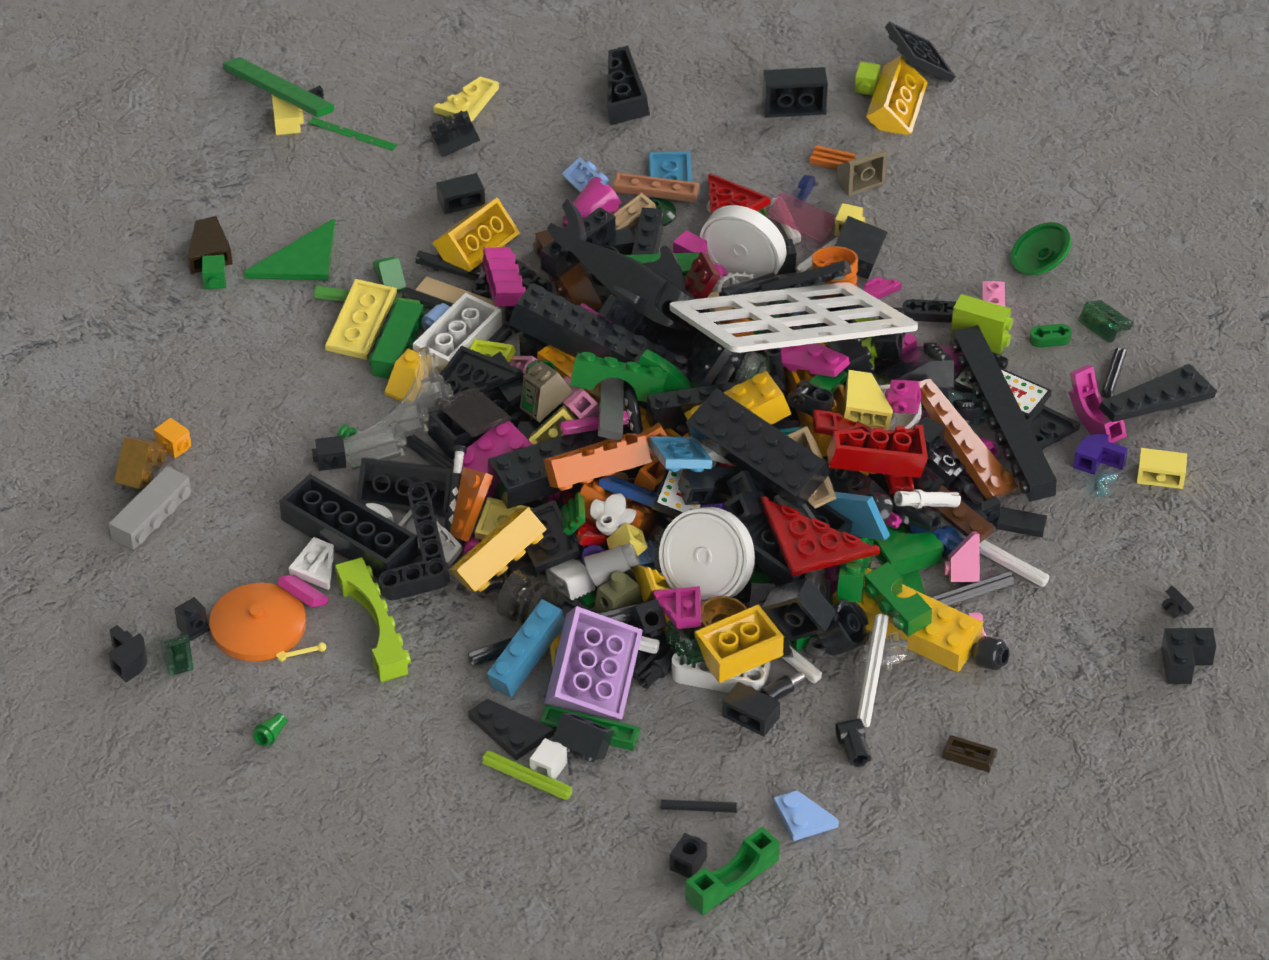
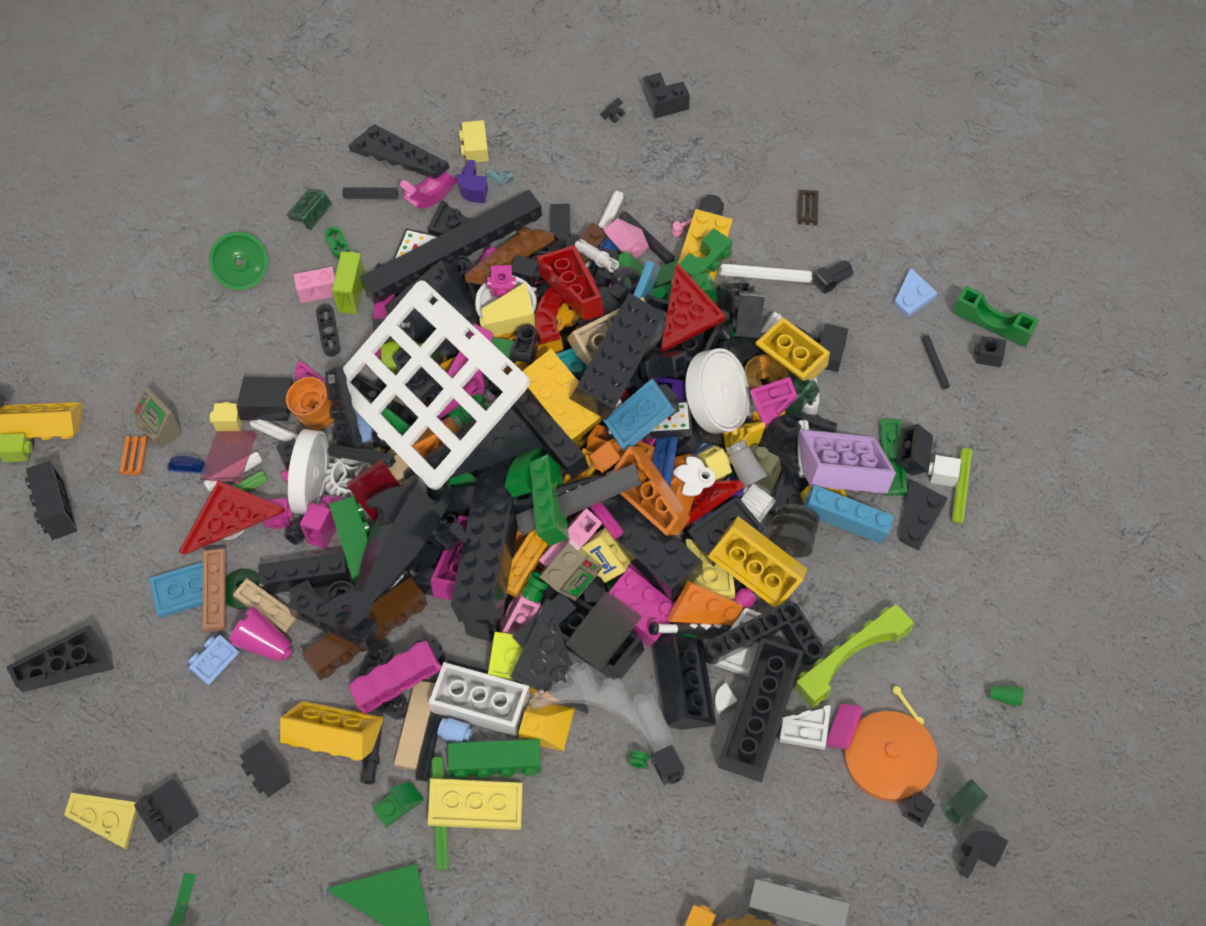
camera: 105 degrees left, 15 degrees up
black axle [388,422,454,468] -> none
black axle [468,637,513,666] -> none
green tile [562,492,585,536] -> none

